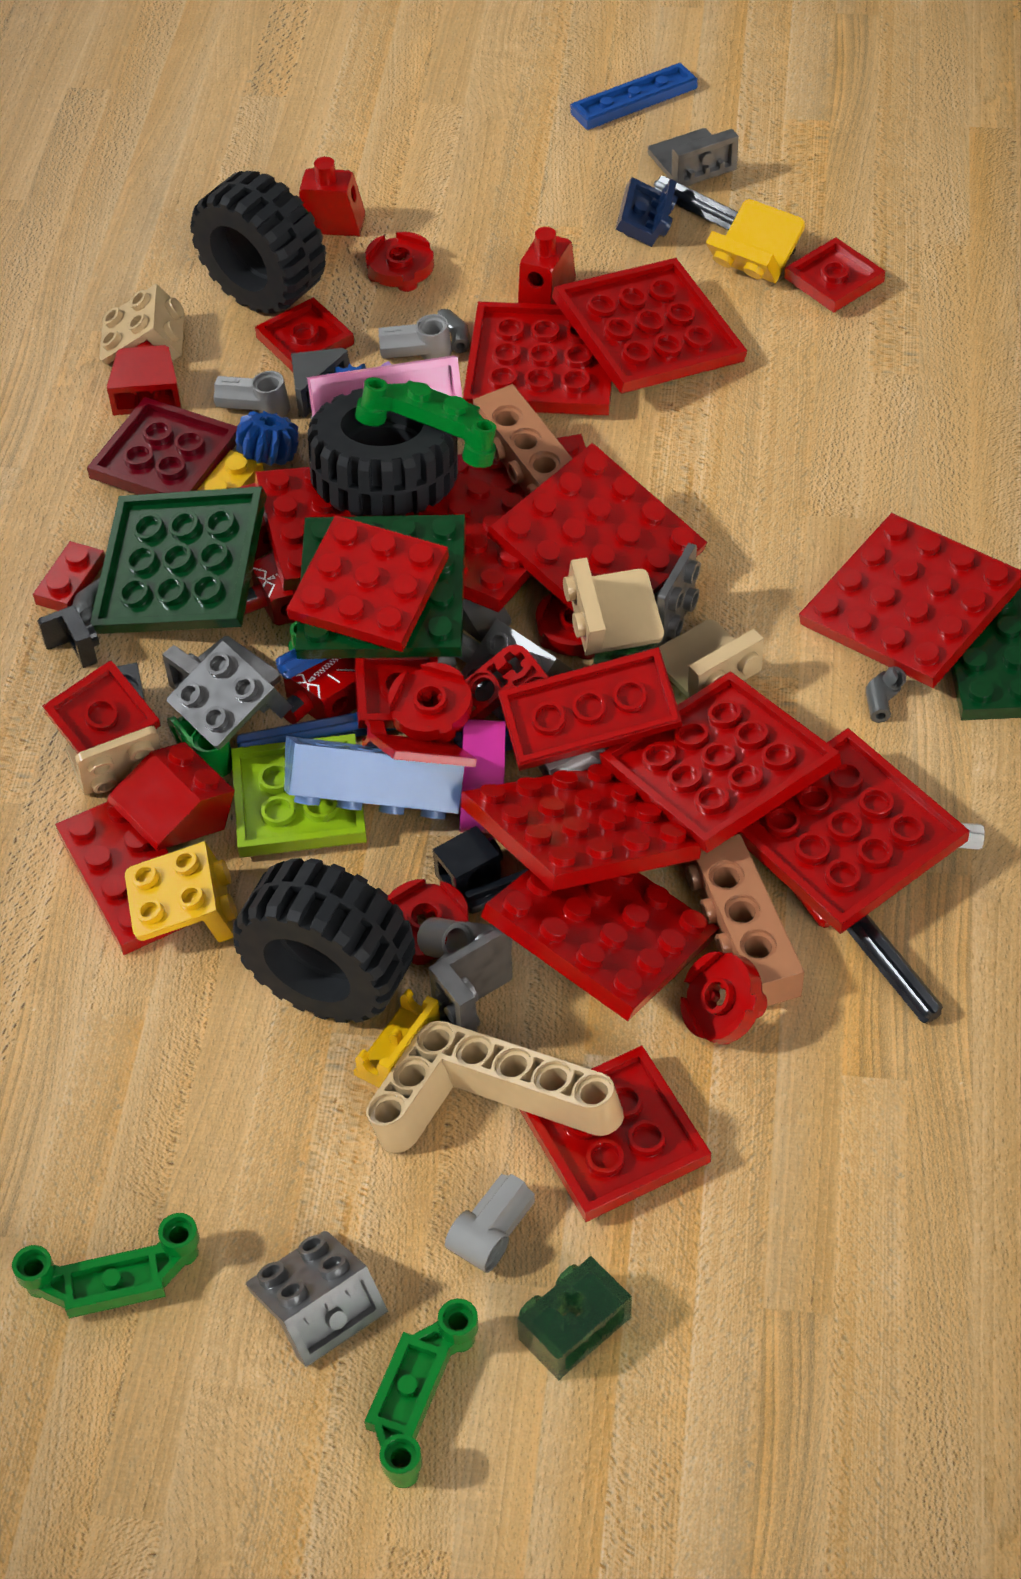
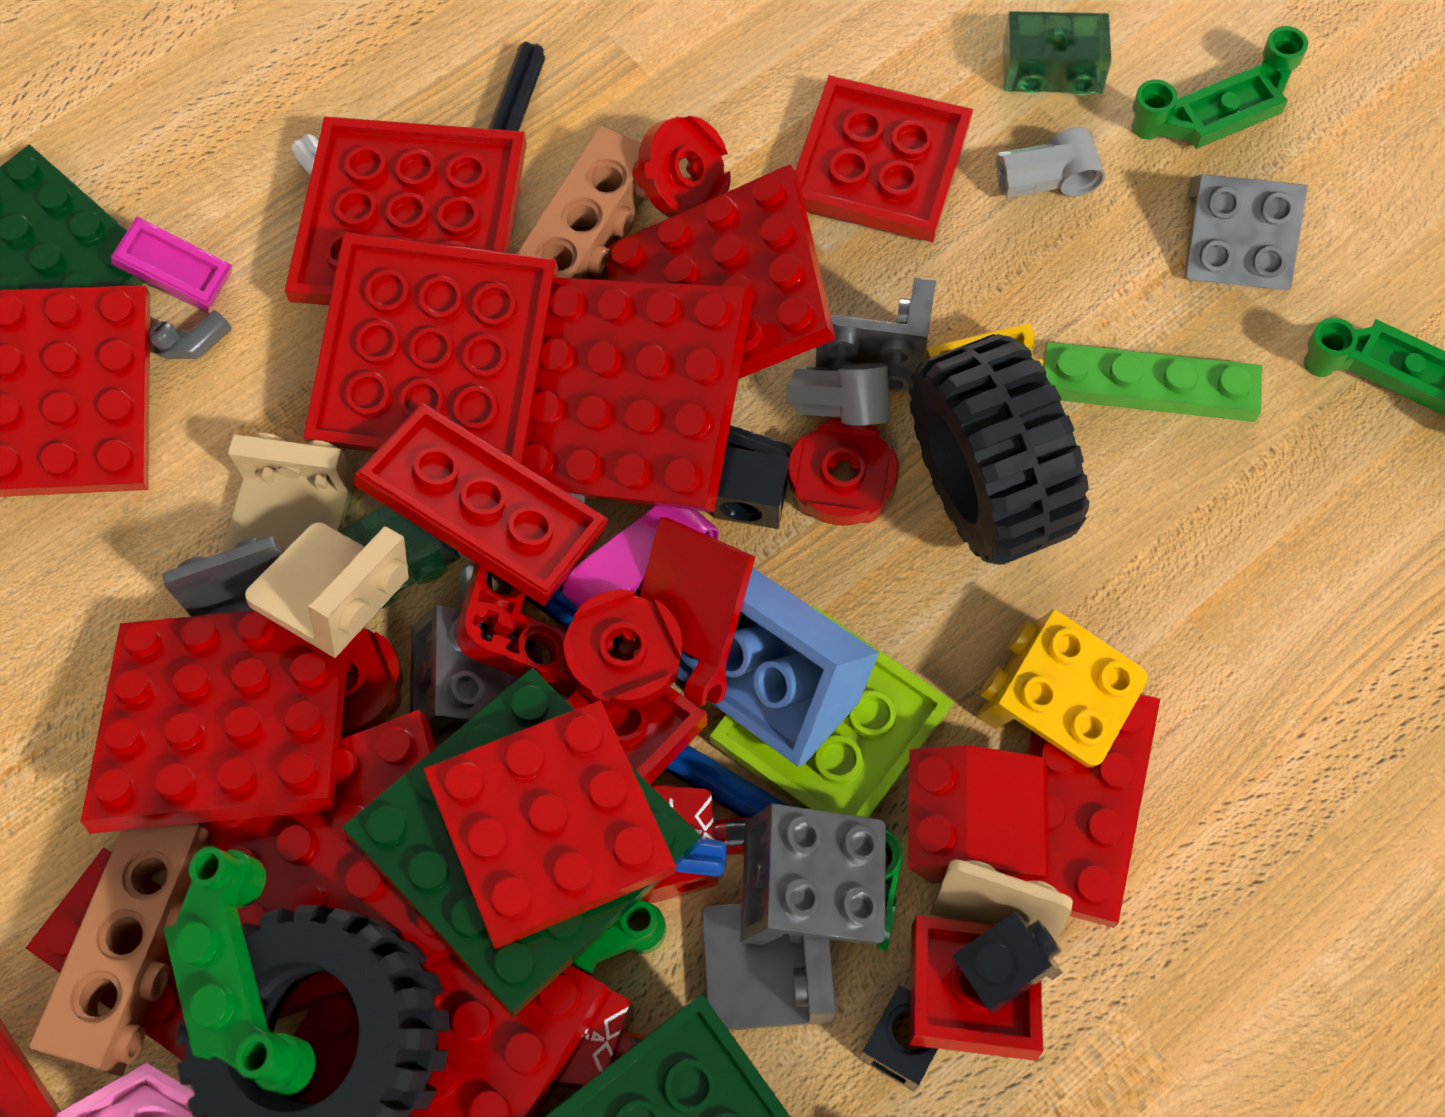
camera: 135 degrees left, 15 degrees up
tan beam [366,1021,624,1153] -> none
none -> dark pink tile [111,216,232,313]
none -> black bracket [952,911,1063,1013]
none -> bright green plate [1043,342,1262,422]

